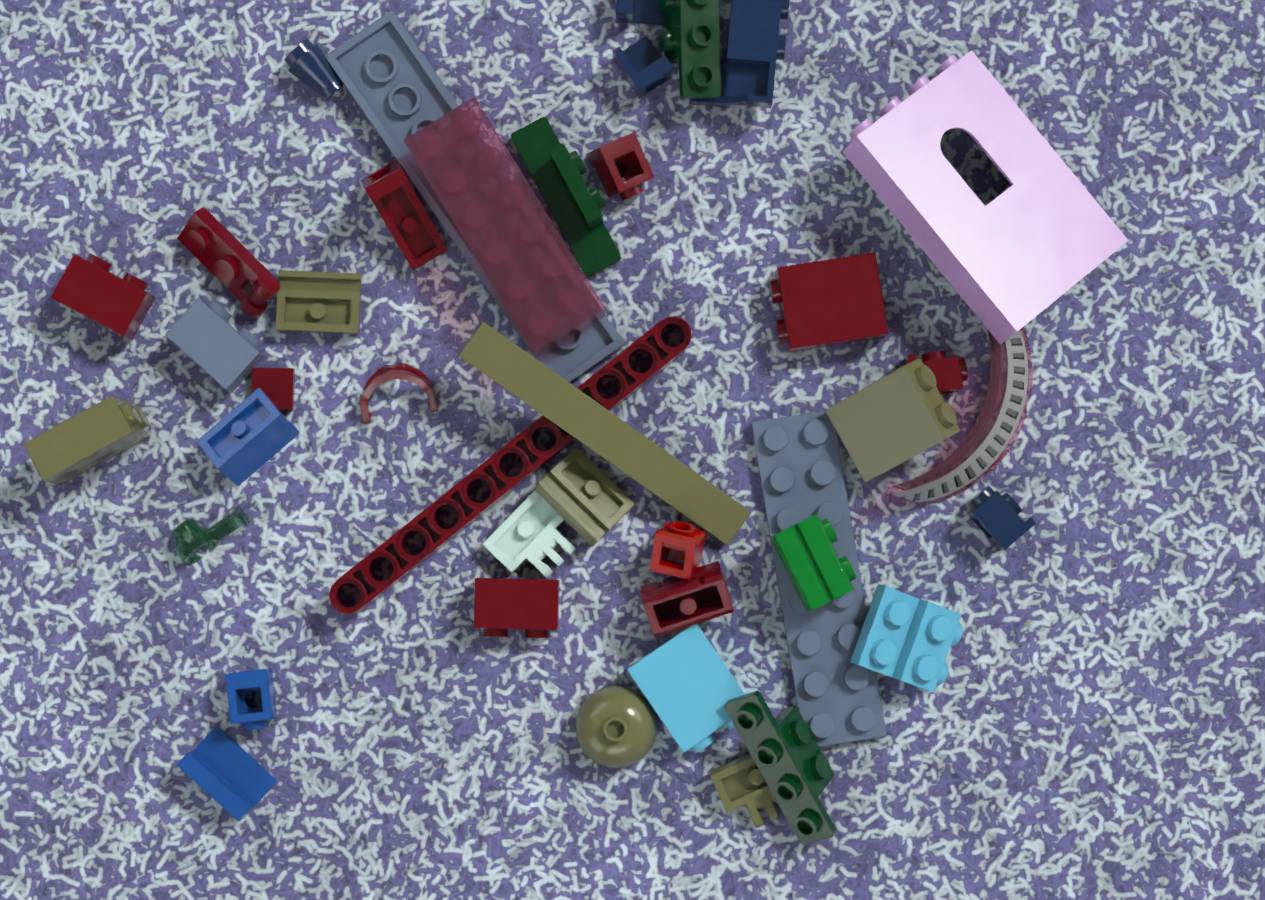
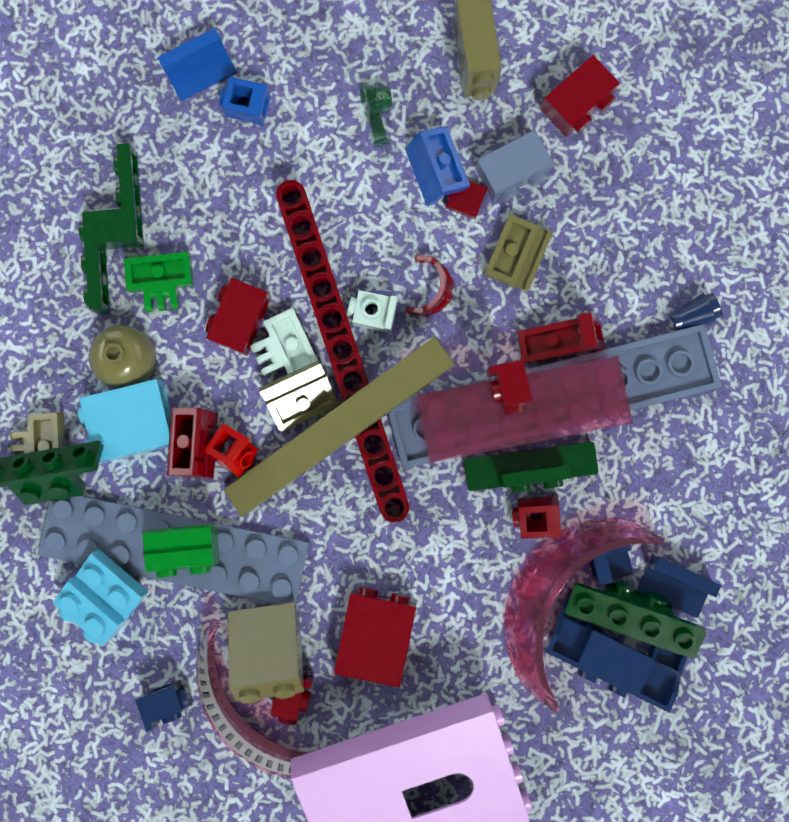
camera: 120 degrees right, 0 degrees up
dark red plate [177,207,280,318] -> none
none -> dark green bracket [79,143,144,314]
none -> green hinge [124,252,194,313]
none -> light aqua brick [347,290,398,333]
none -> dark red brick [486,359,533,415]
none -> clear pink windscreen [504,518,665,713]

